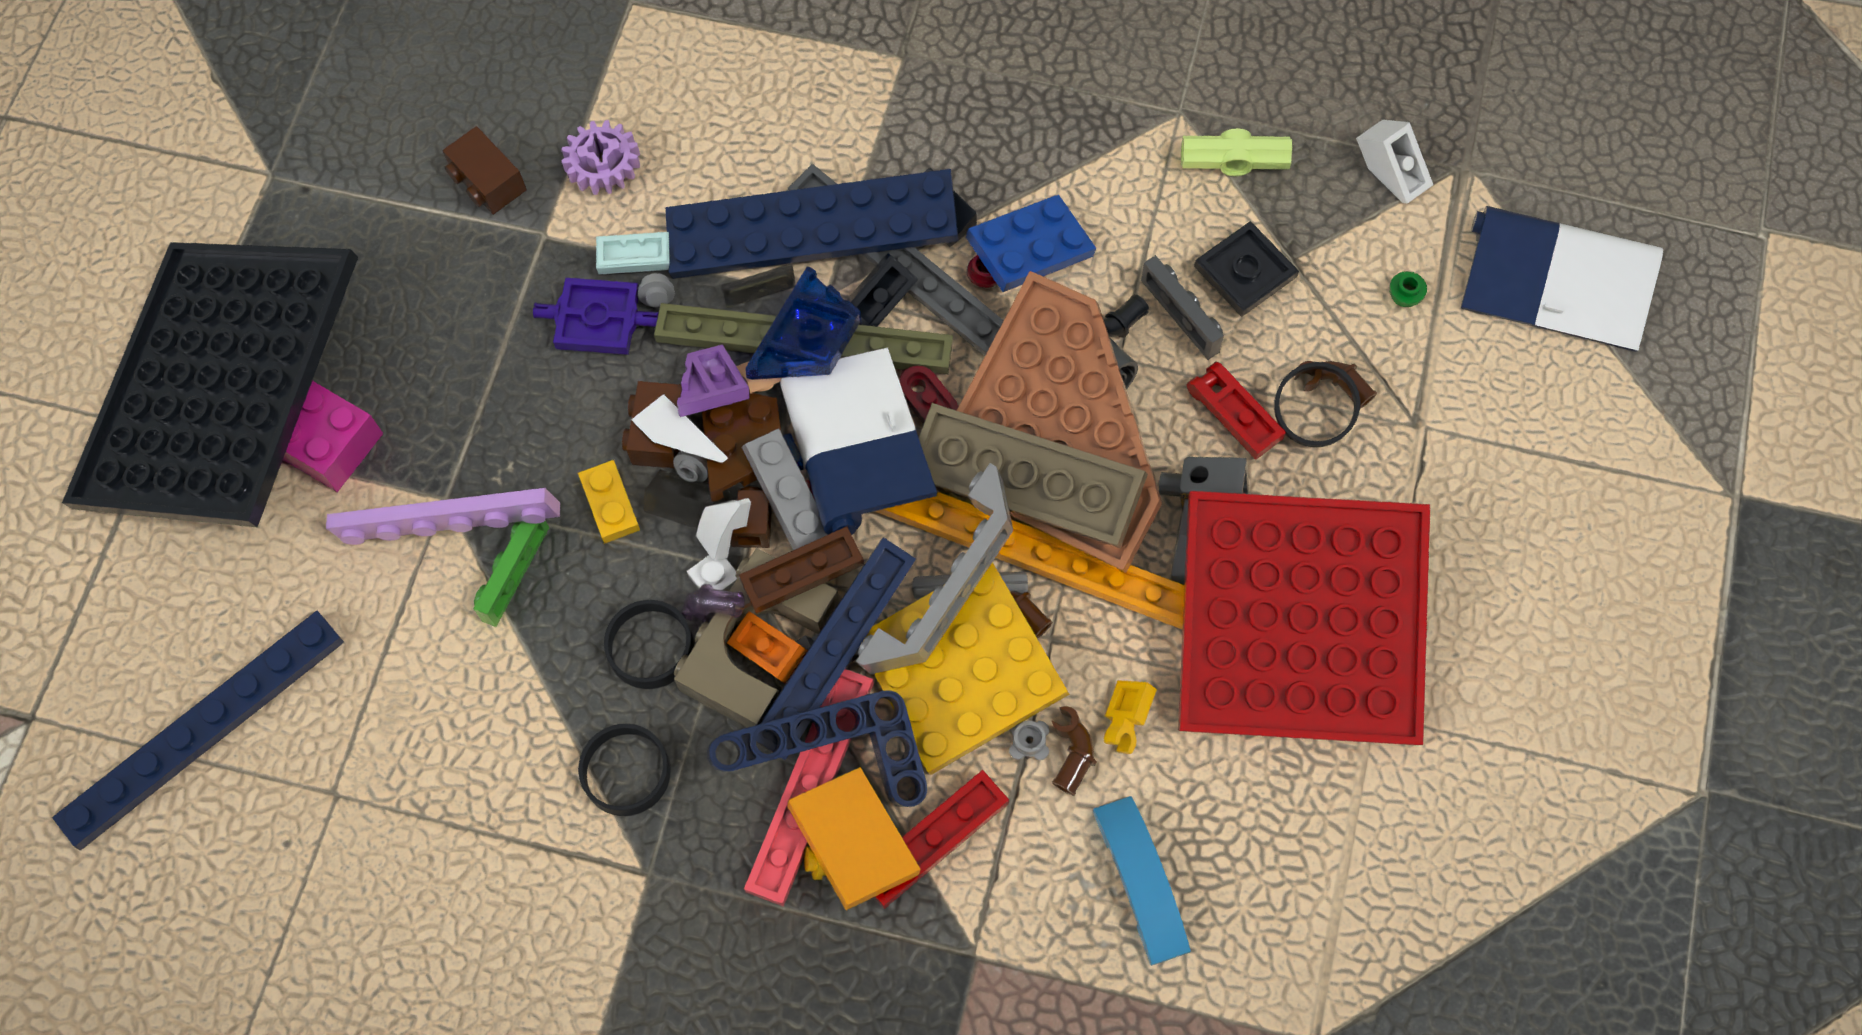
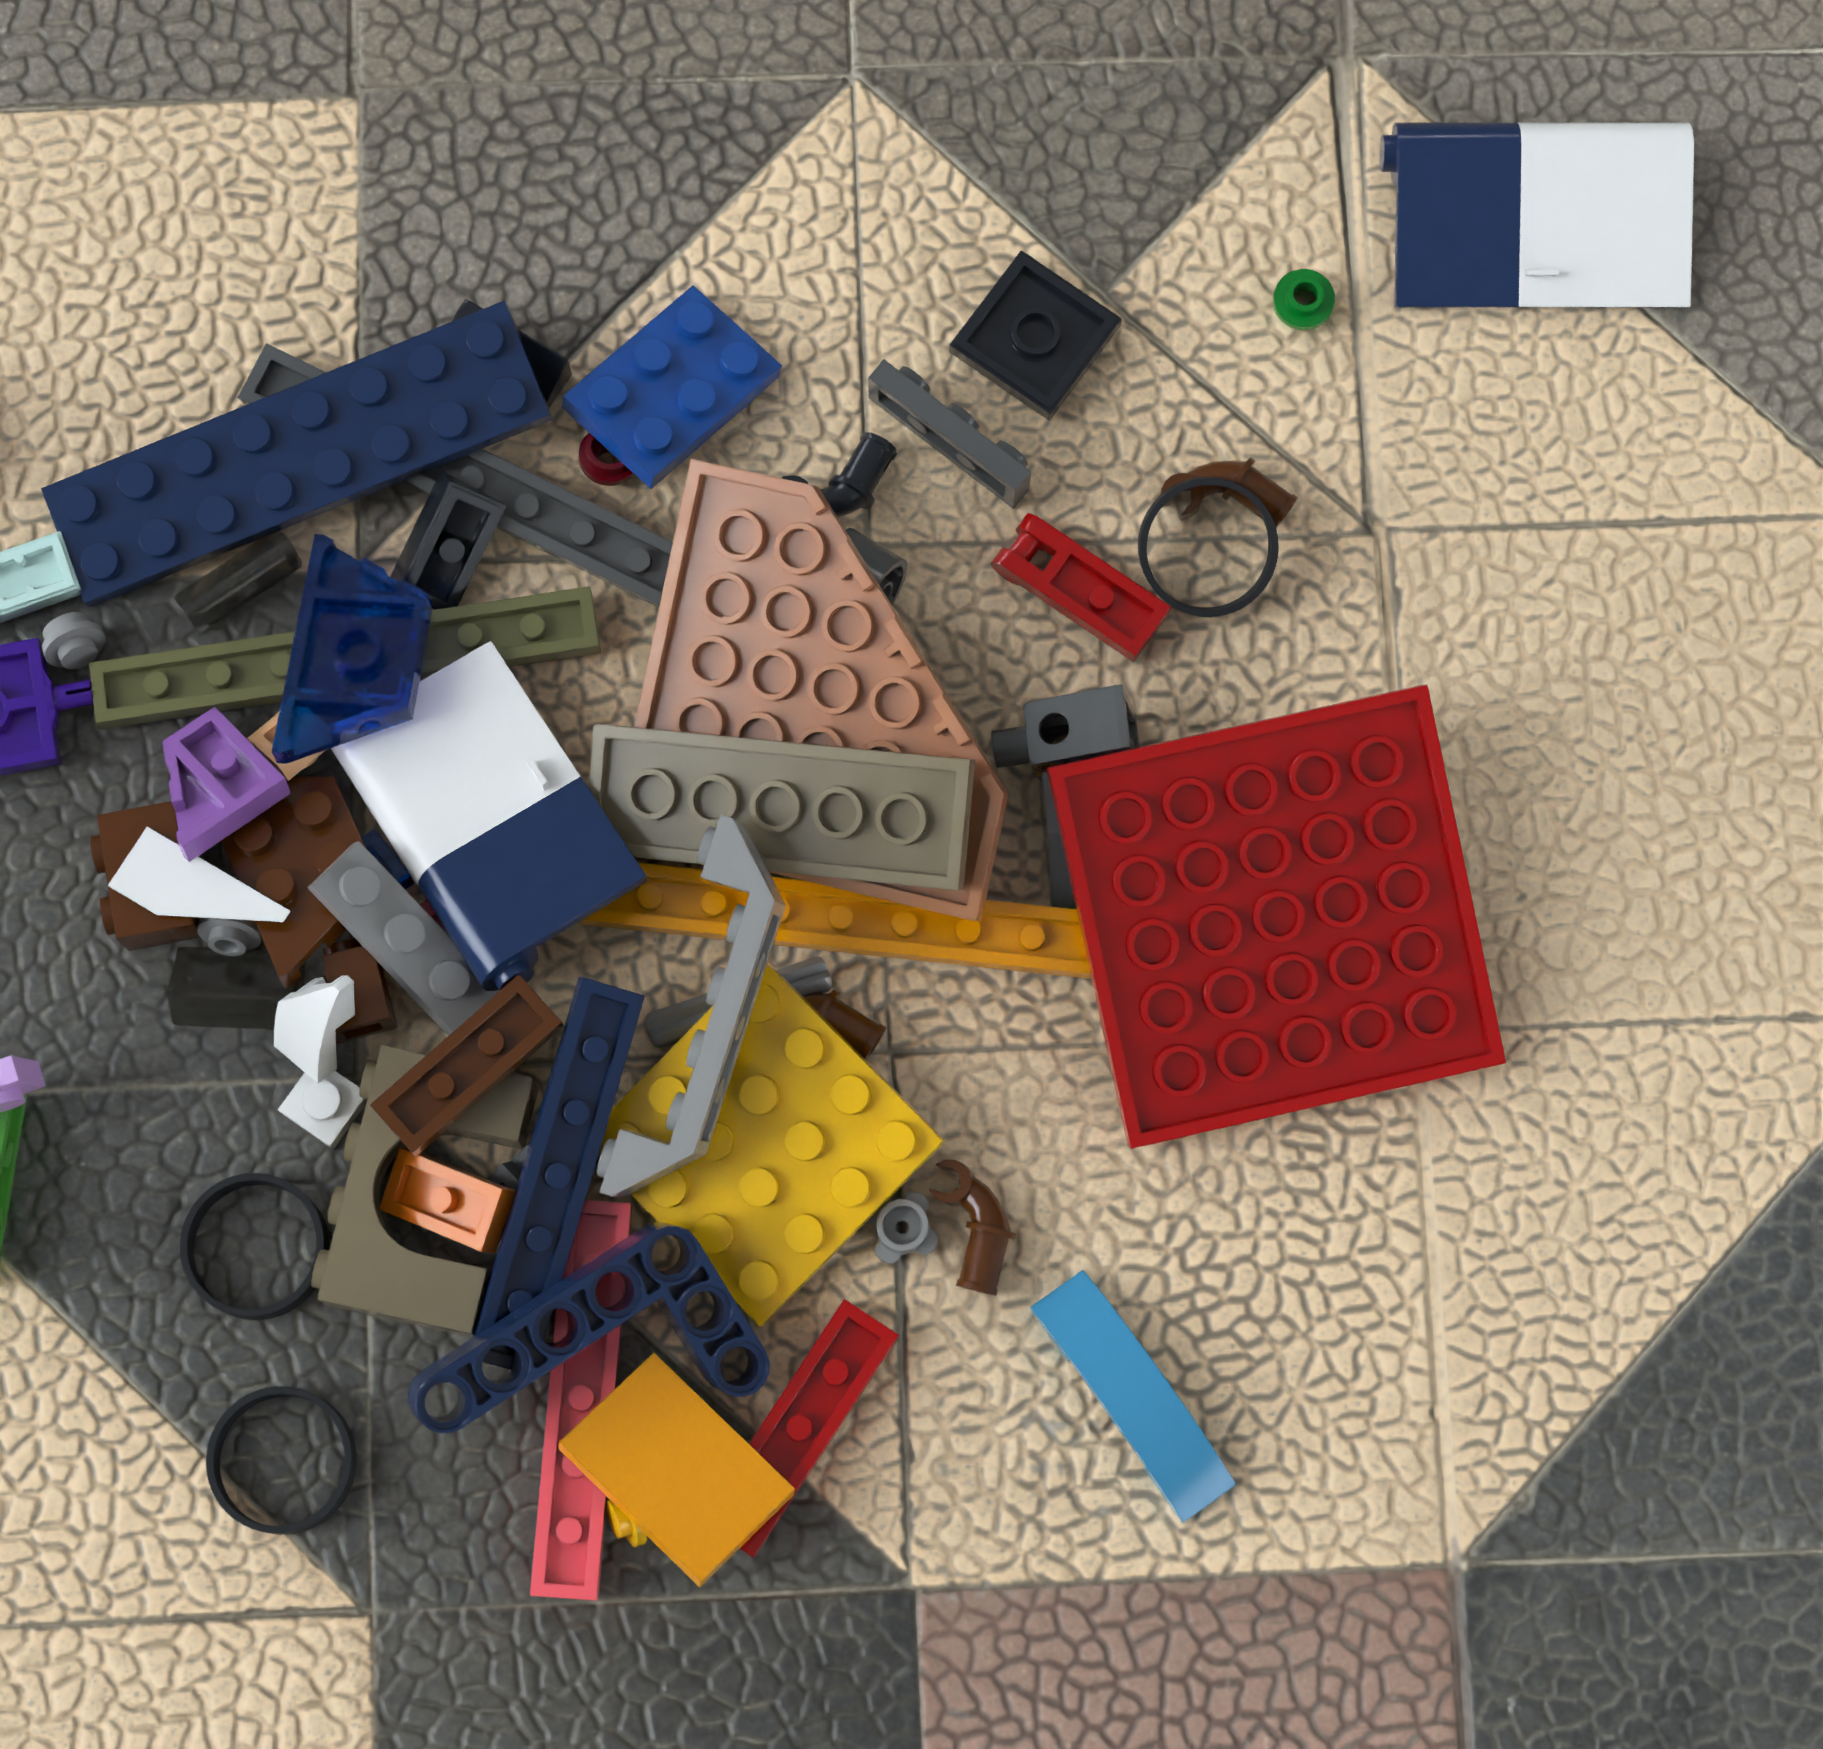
camera: 20 degrees left, 10 degrees up
yellow plate [578,460,640,544] -> none
clear purple piece [681,584,745,623] -> none
dark red plate [899,366,959,424] -> none
yellow plate [1104,680,1157,754] -> none
yellowish green piece [1181,128,1292,176] -> none
white slope [1356,119,1433,204] -> none

